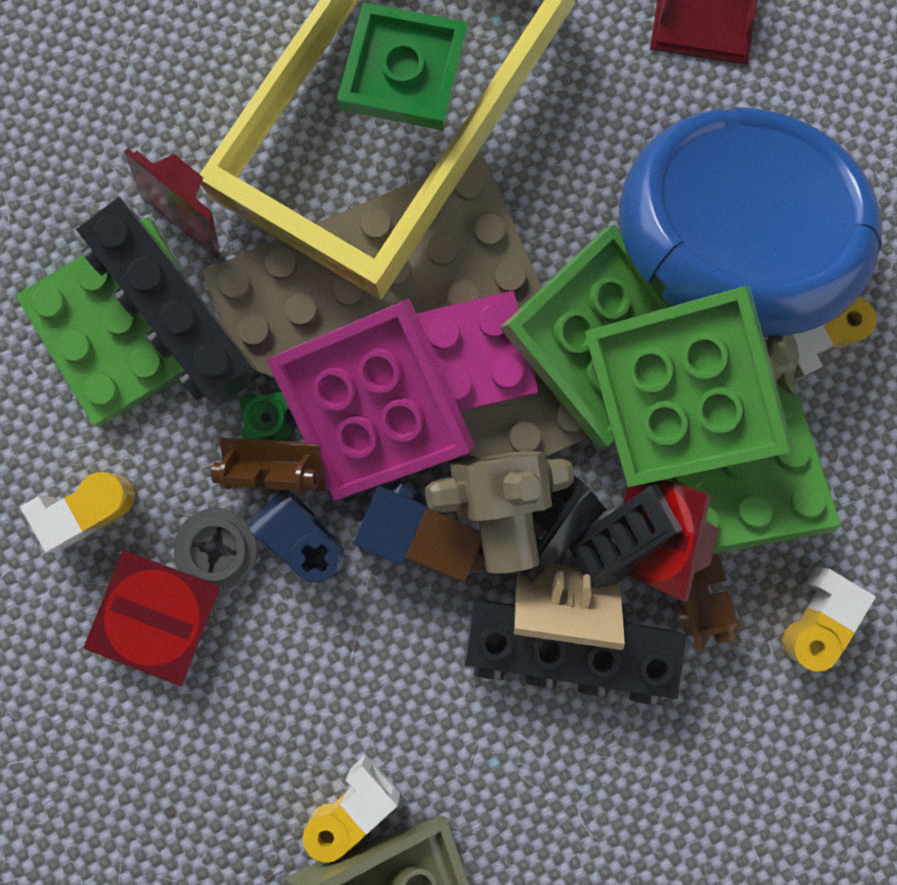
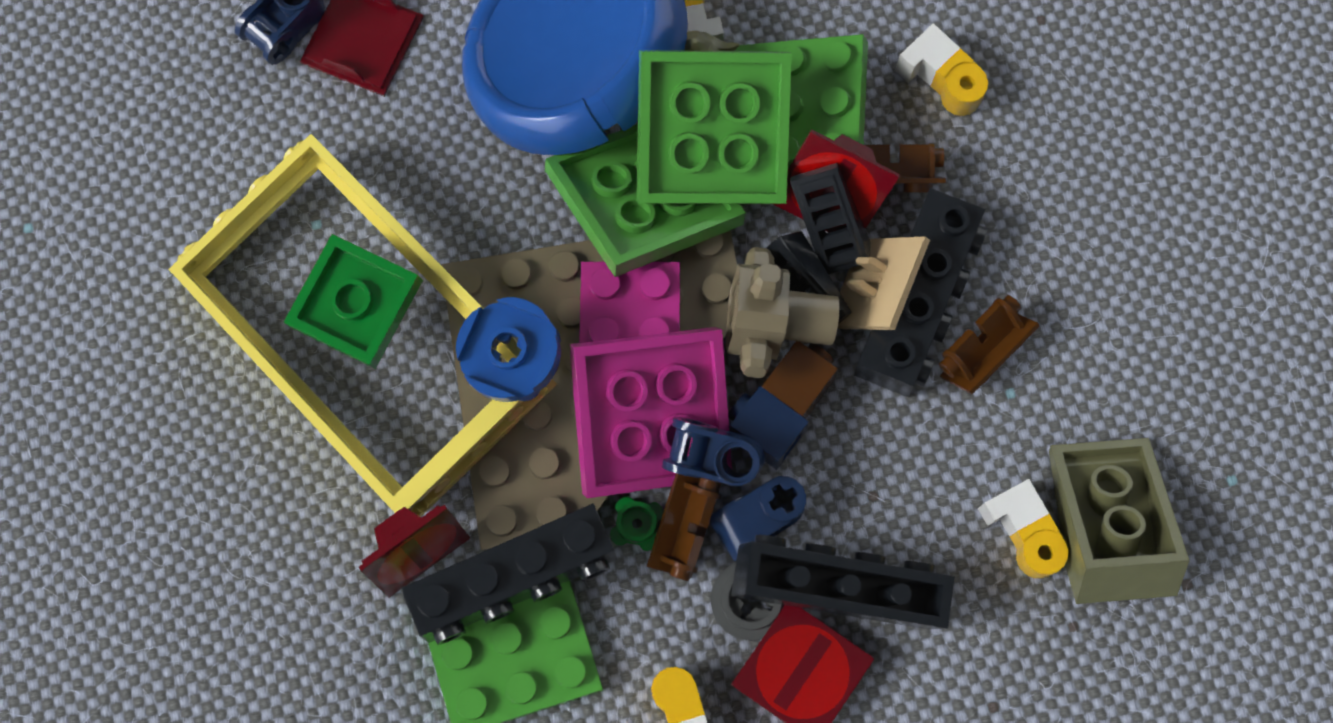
camera: 65 degrees left, 10 degrees down
none -> blue plate [456,297,561,402]
none -> dark blue piece [662,417,765,486]
none -> black brick [731,535,955,629]
none -> reddish brown hinge [939,295,1040,395]

